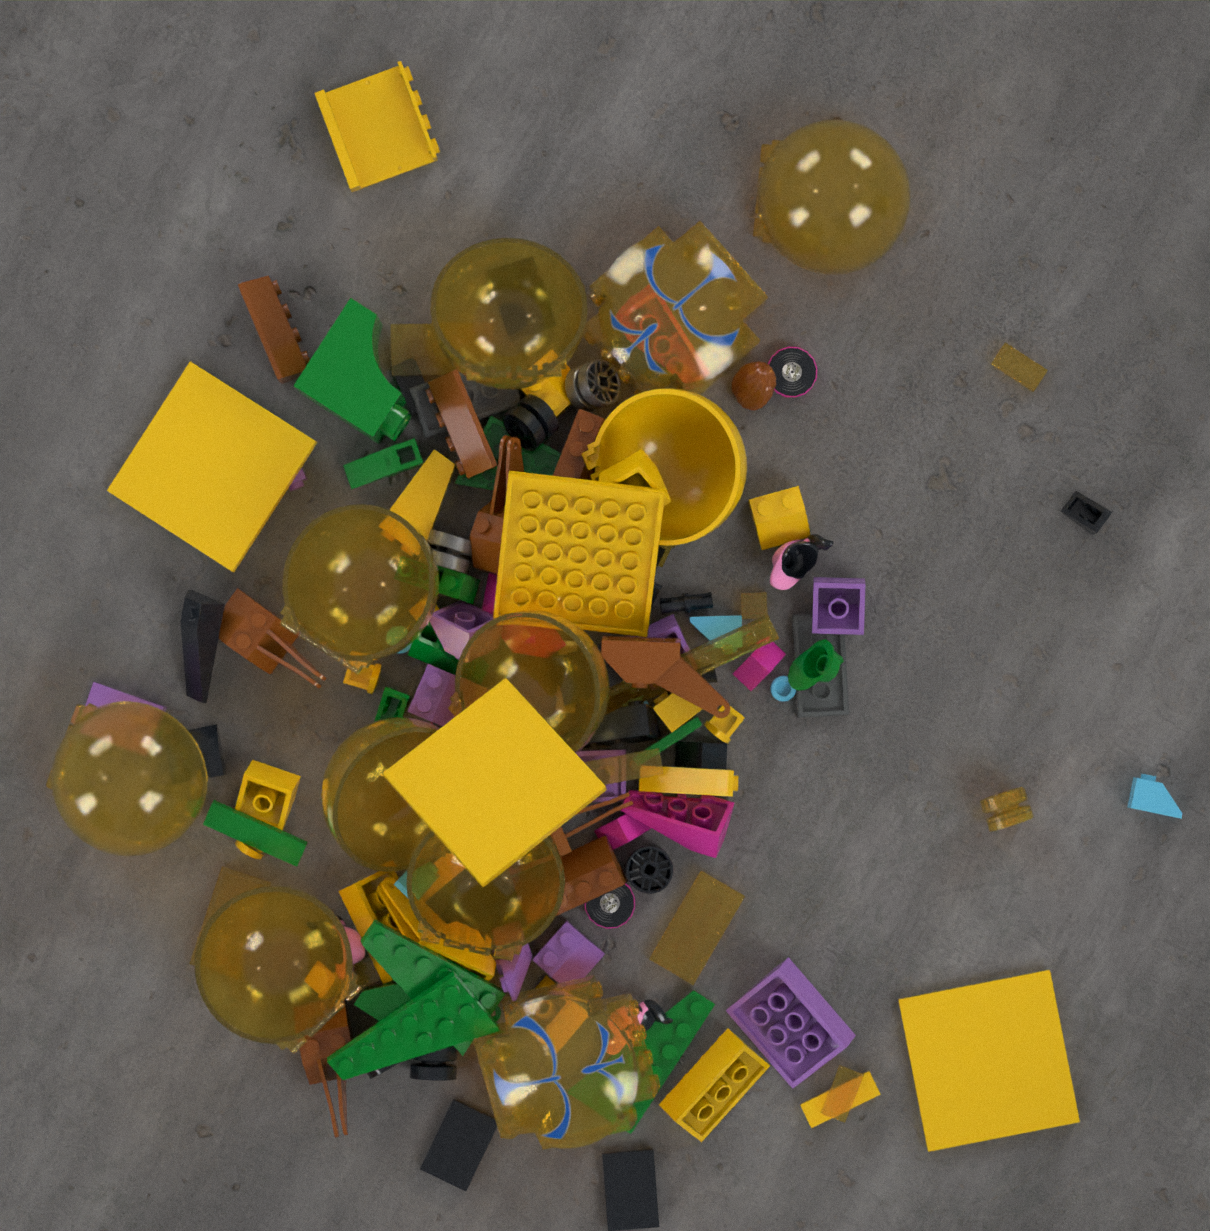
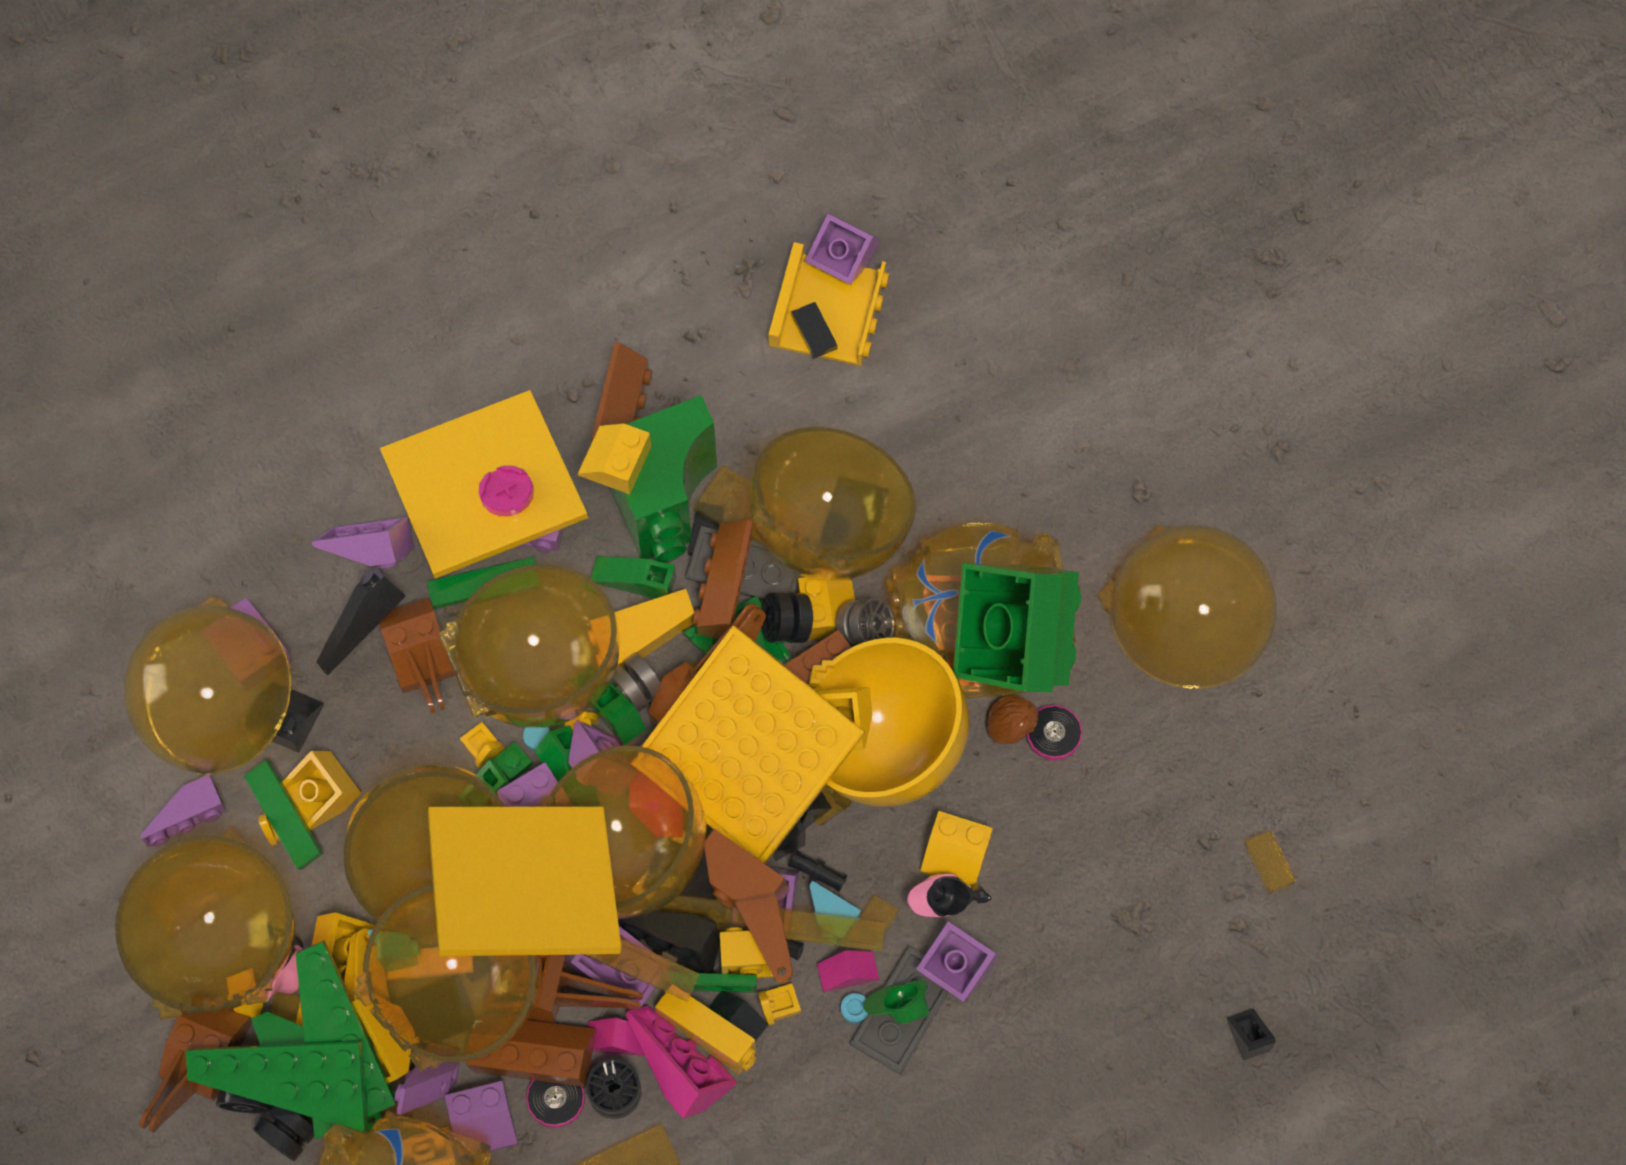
camera: 40 degrees right, 20 degrees down
none -> medium lavender slope [140,774,226,847]
none -> medium lavender slope [312,517,414,568]
none -> green tile [427,557,541,610]
none -> dark pink tile [479,466,534,516]
none -> green plate [494,742,533,782]
none -> yellow slope [578,424,651,494]
none -> black tile [791,302,838,359]
none -> medium lavender slope [805,214,881,284]
none -> green brick [953,563,1081,692]

